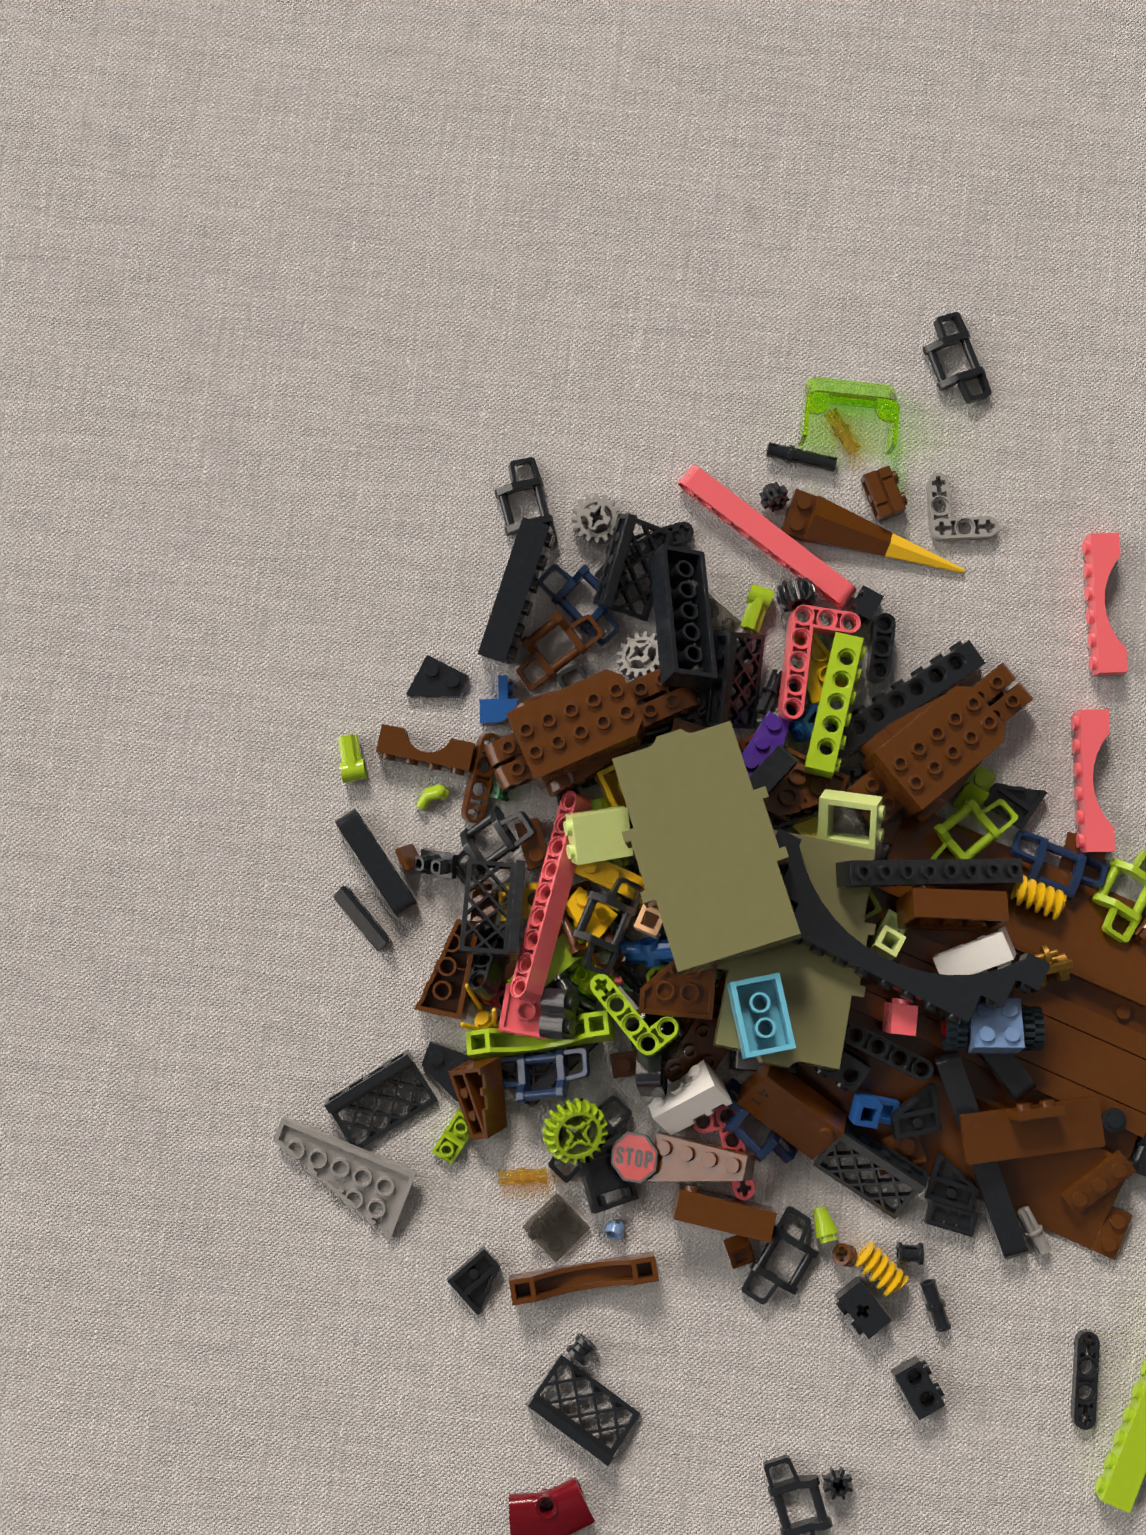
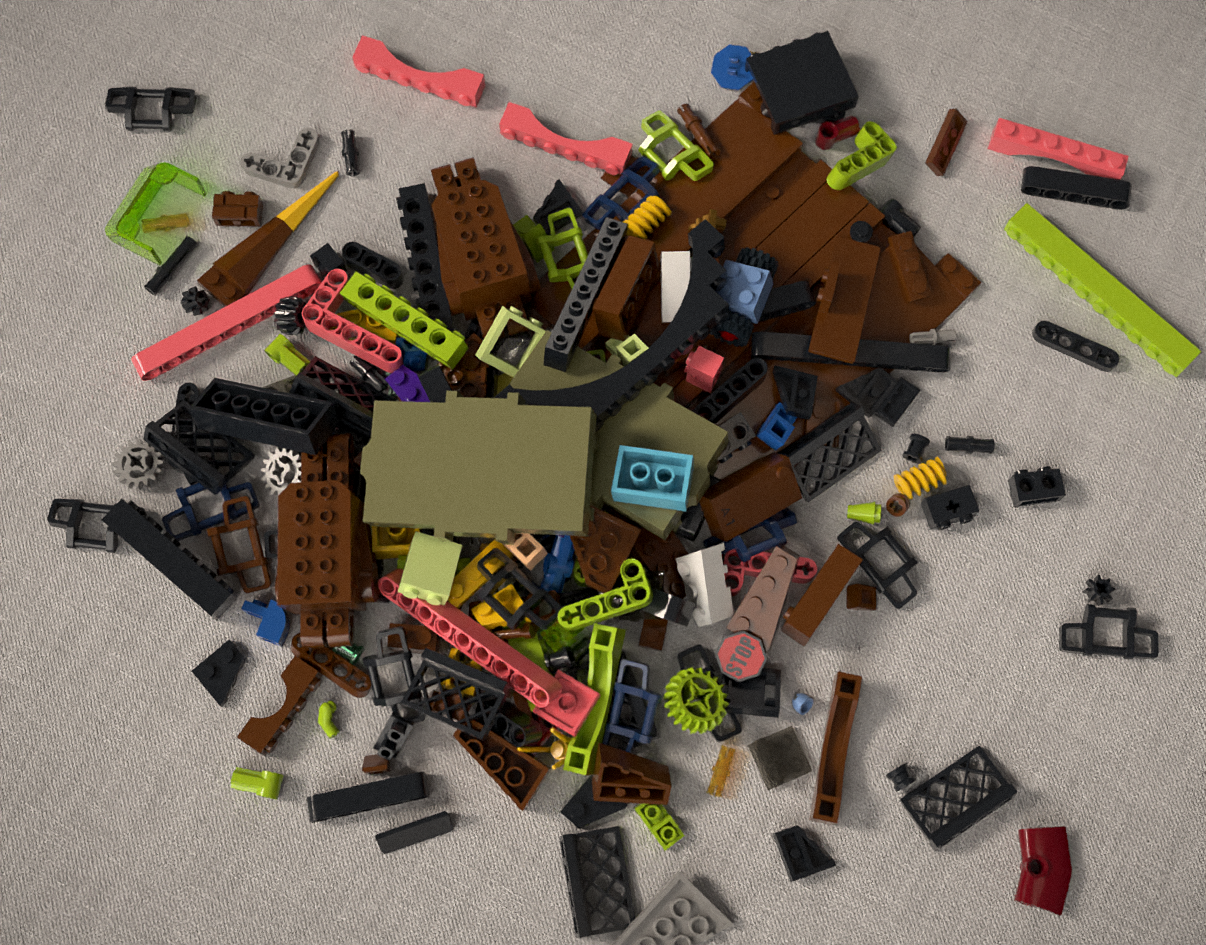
camera: 70 degrees left, 10 degrees down
black brick [539,988,580,1040] -> none
none -> black pin [341,129,360,176]

